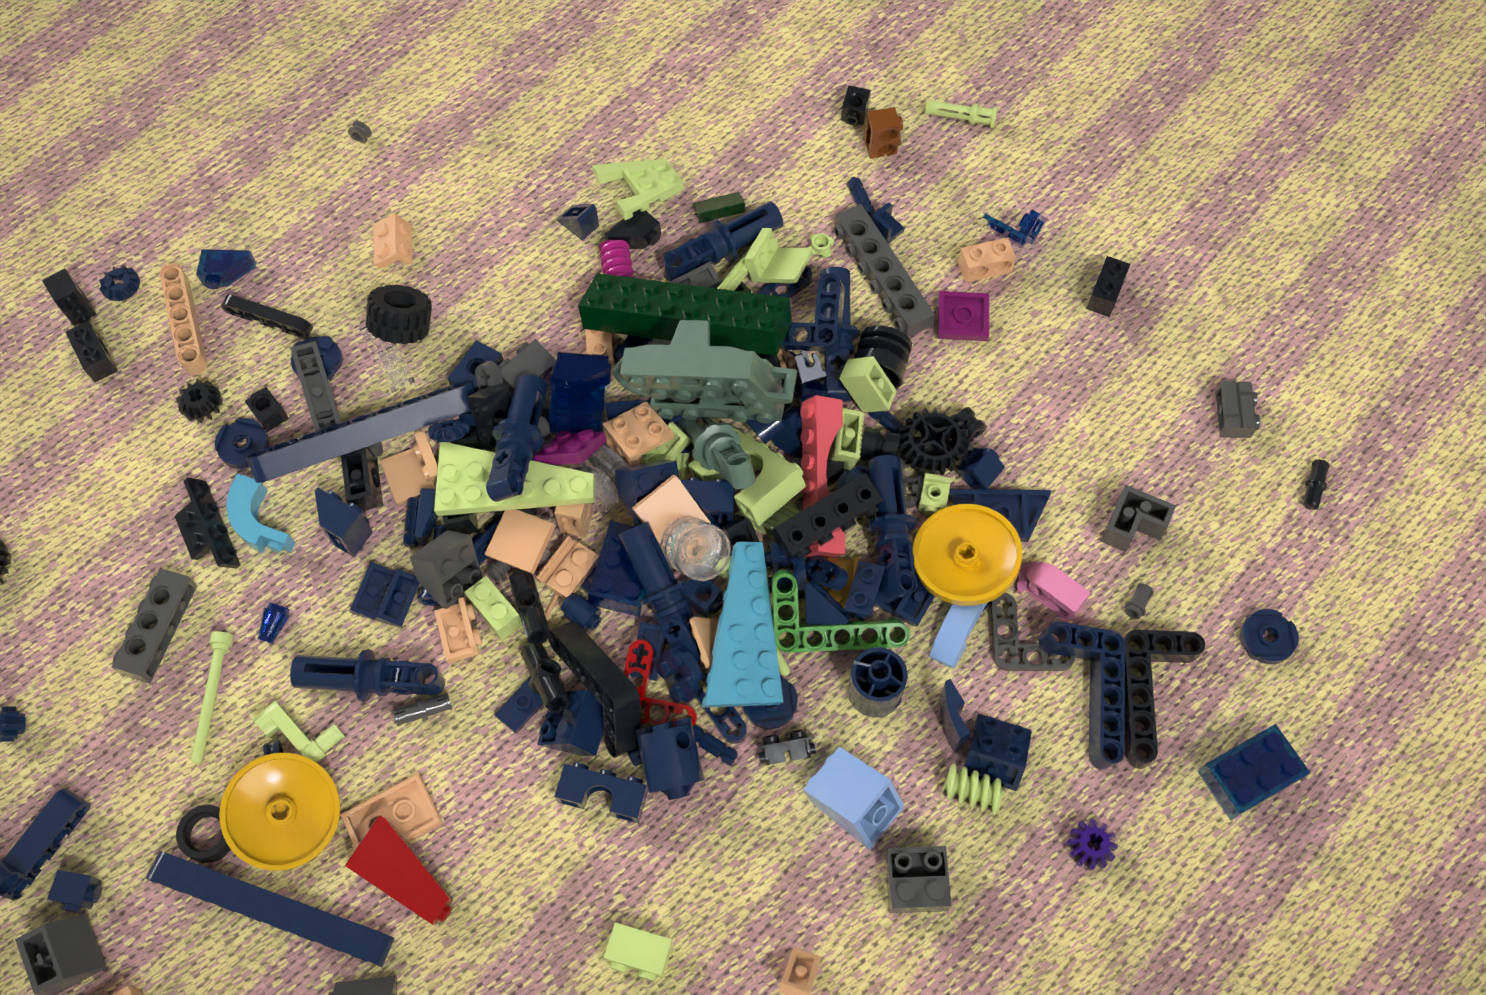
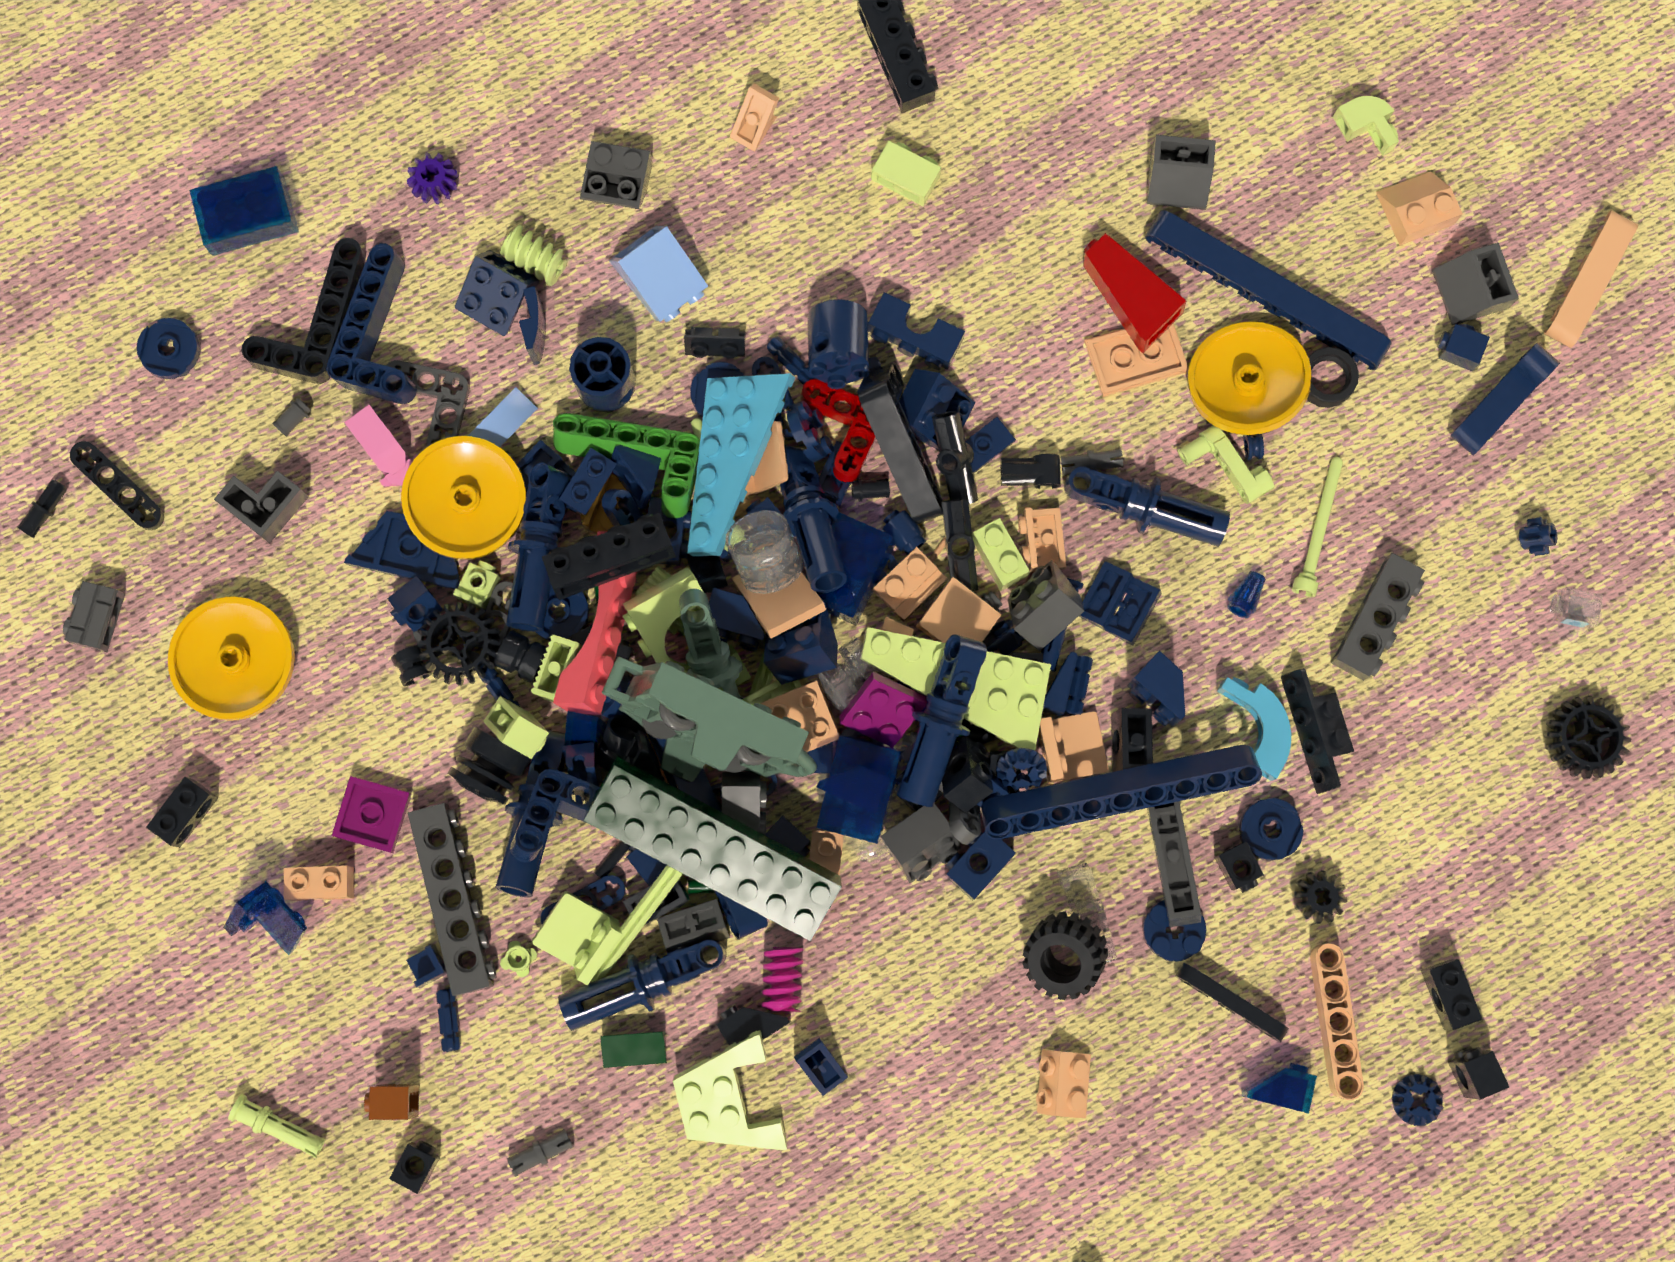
camera: 170 degrees left, 15 degrees up
none -> black beam [70,441,165,531]
none -> yellow dish [168,596,295,721]
none -> dark grey pin [507,1129,573,1177]
none -> black pin [851,477,890,502]
none -> black piece [1000,454,1061,489]

